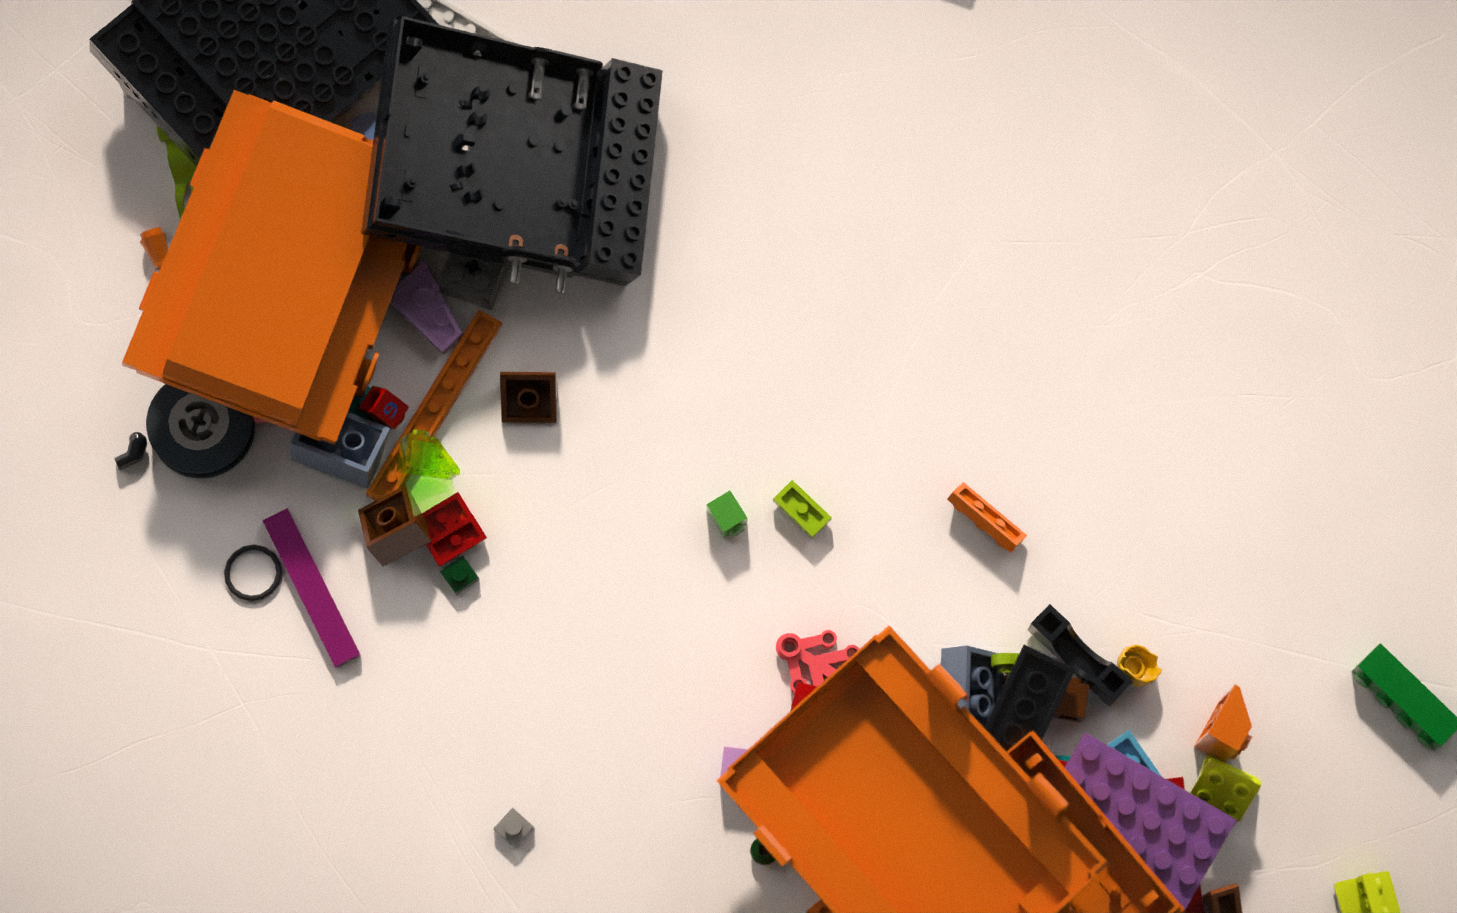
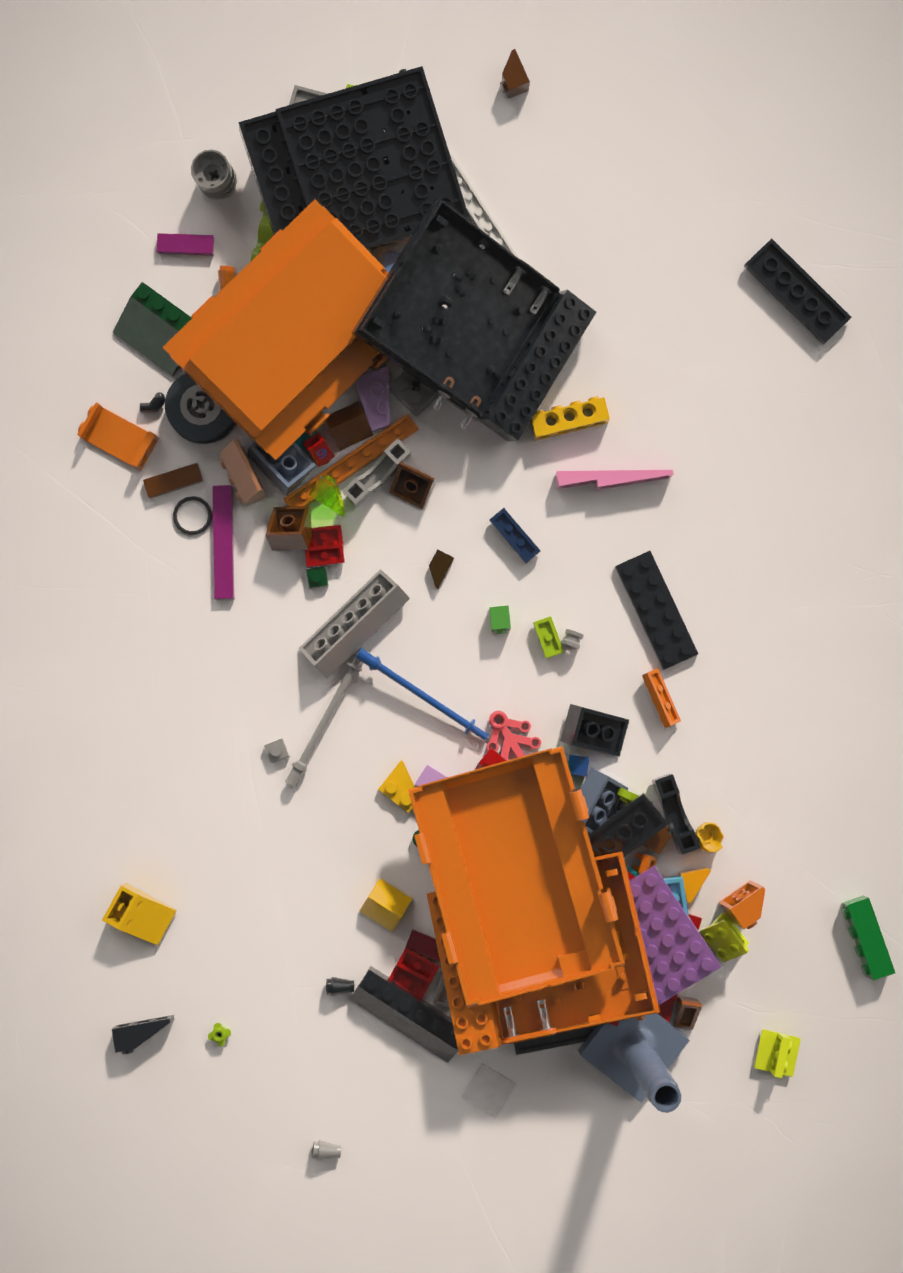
camera: 30 degrees right, 10 degrees up
none -> orange panel [77,402,160,471]
none -> dark green slope [113,282,192,376]
none -> reddish brown tile [143,463,204,499]
none -> magenta tile [156,233,214,256]
none -> light grey wheel [191,149,237,200]
none -> nougat slope [219,438,267,506]
none -> light grey bar [285,647,366,787]
none -> light grey slope [299,569,410,678]
none -> reddish brown slope [326,401,374,451]
none -> light grey arch [342,438,412,508]
none -> blue bar [355,648,489,741]
none -> yellow wing [378,760,415,813]
none -> dark brown tile [429,549,454,589]
none -> dark blue plate [489,508,541,564]
none -> yellow brick [530,396,610,441]
none -> bright pink slope [555,470,674,490]
none -> black slope [560,704,629,757]
none -> light grey wheel [561,629,584,650]
none -> blue slope [568,754,589,777]
none -> black plate [615,551,699,670]
none -> orange tile [632,854,658,874]
none -> light orange slope [678,867,711,904]

